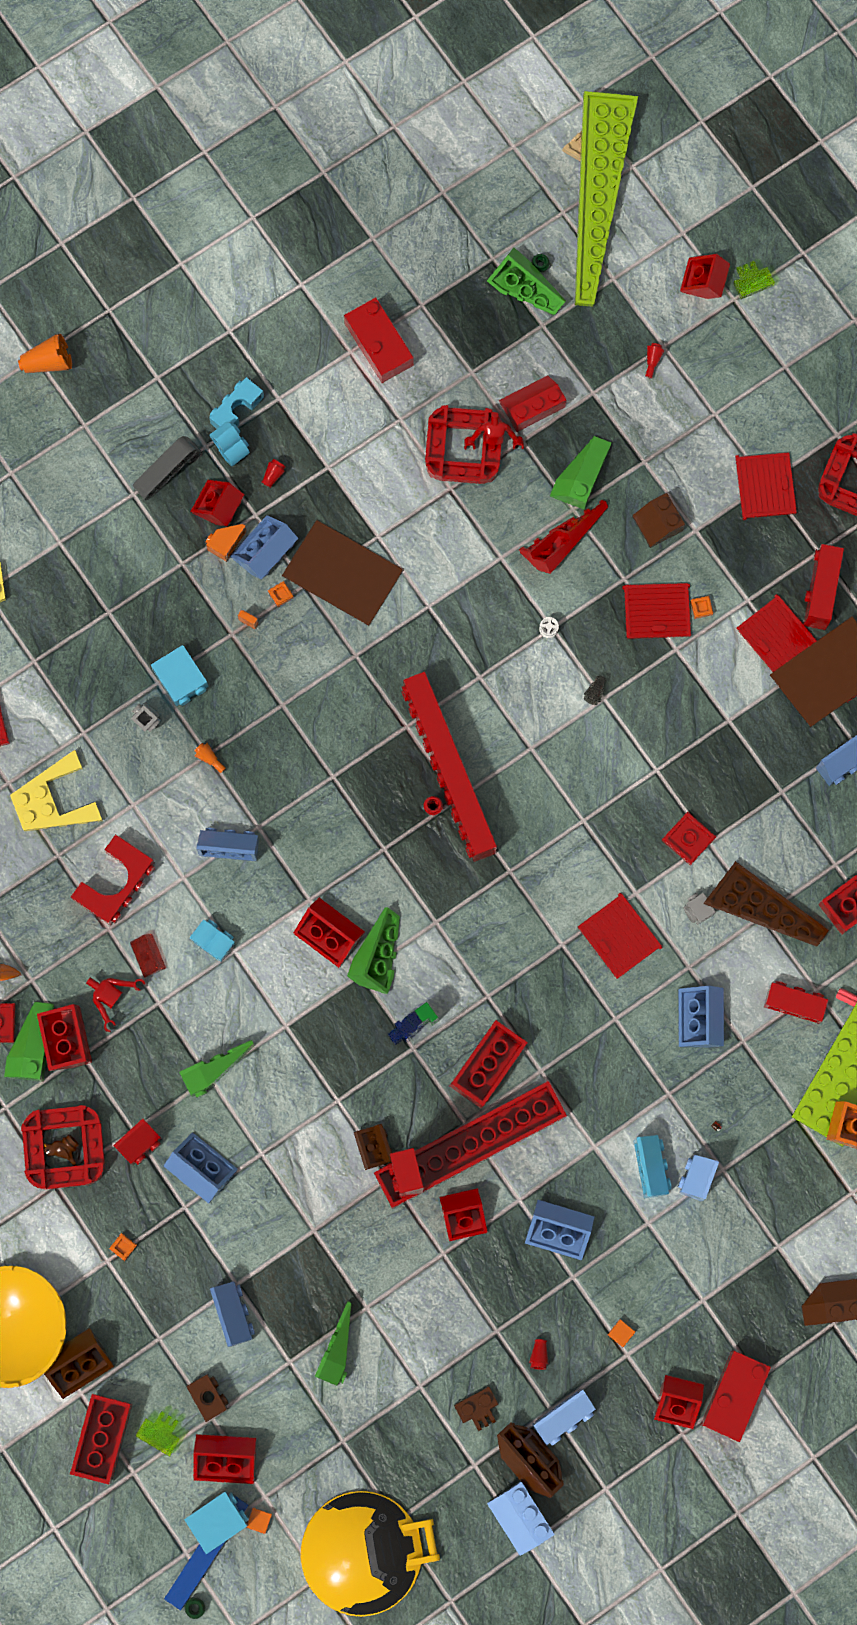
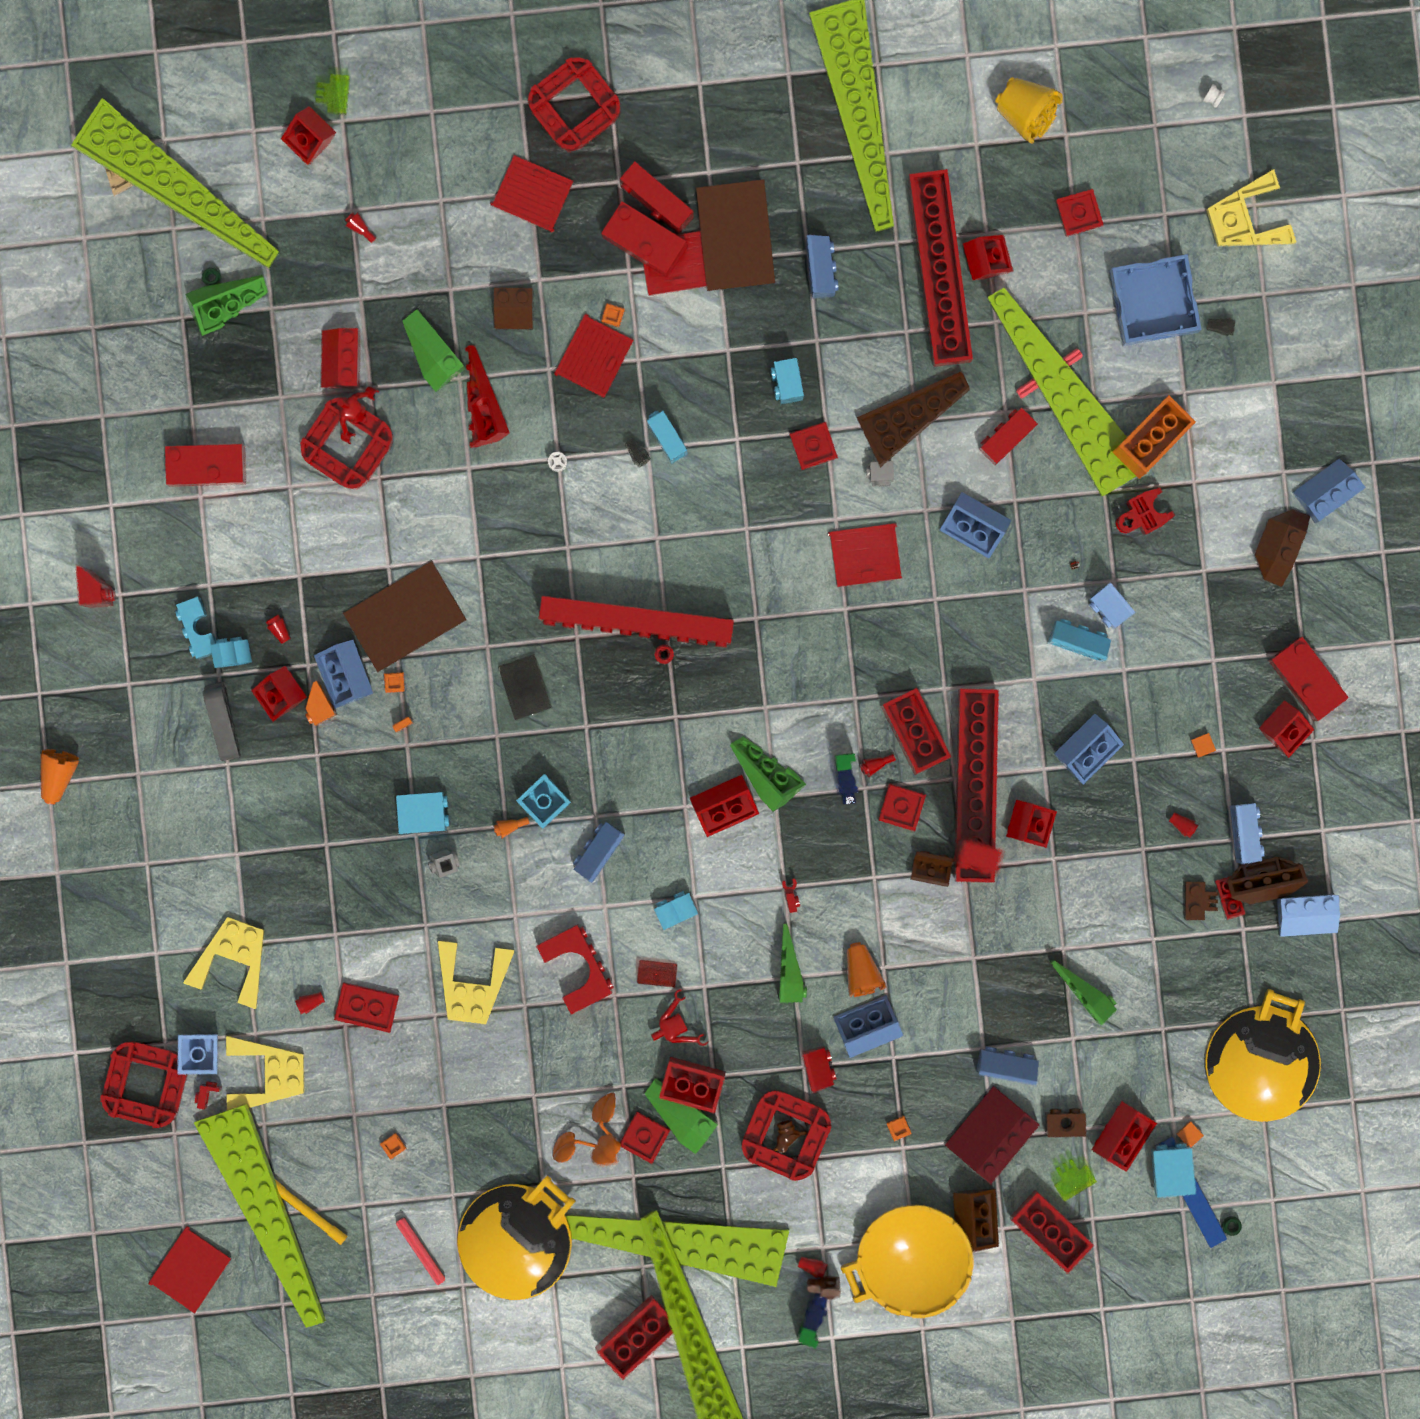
camera: 55 degrees left, 10 degrees up
none -> red slope [76,566,116,608]
none -> clear smoke slope [498,654,553,721]
none -> medium azure brick [516,774,571,829]
none -> red brick [601,201,688,278]
none -> medium azure brick [647,411,688,464]
none -> medium azure brick [770,358,804,404]
none -> red plate [782,878,800,913]
none -> orange cone [847,942,886,997]
none -> red cone [860,754,896,777]
none -> red tile [878,784,926,831]
none -> dark red slope [945,1086,1040,1184]
none -> red piece [1116,488,1175,536]
none -> red slope [1215,876,1245,920]

